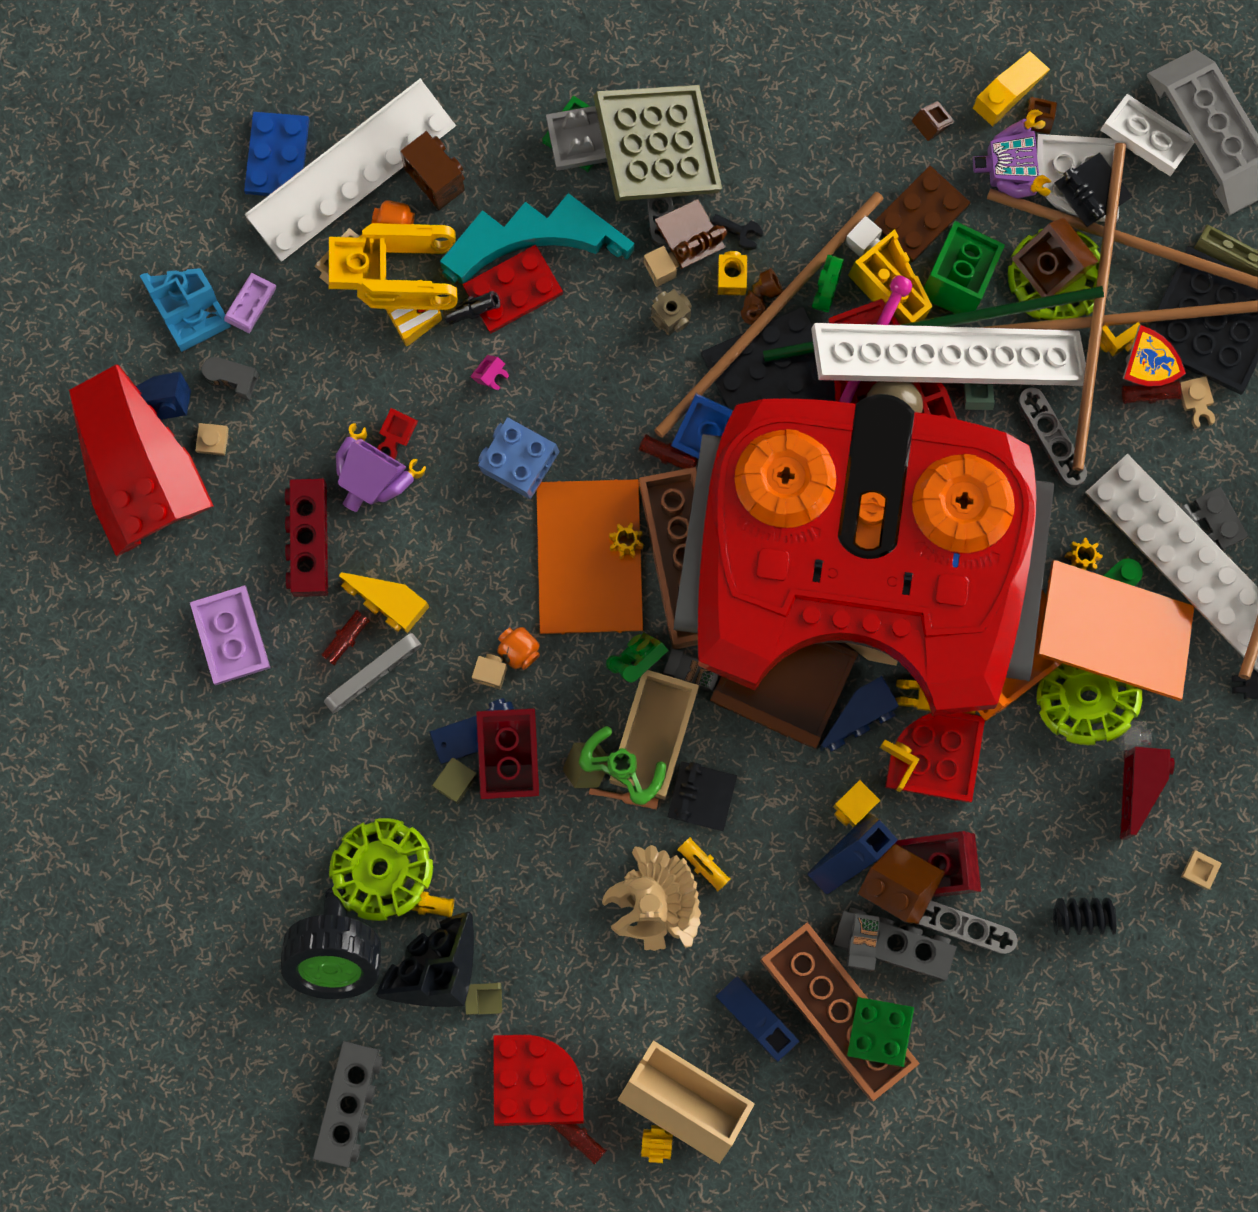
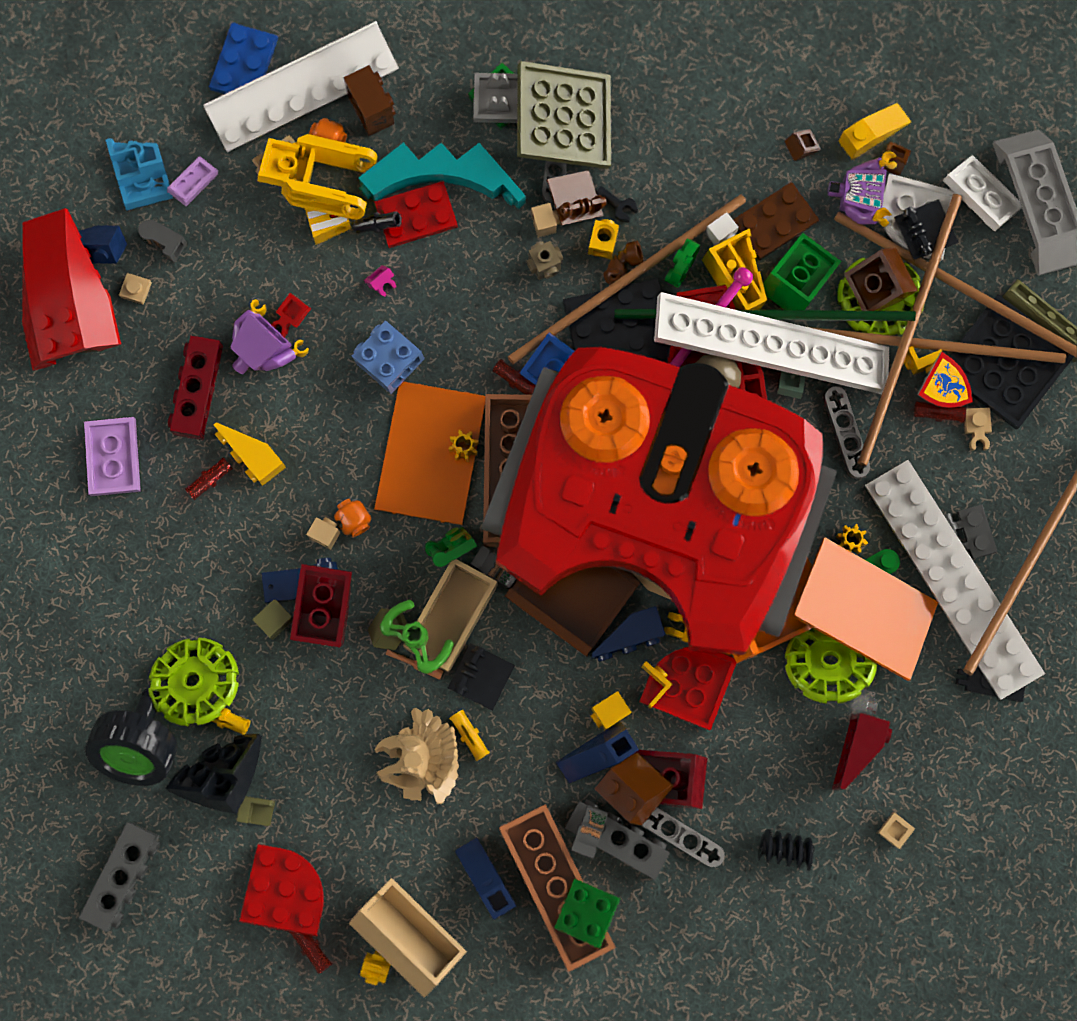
camera: 10 degrees right, 0 degrees up
light grey beam [324,633,422,713] -> none

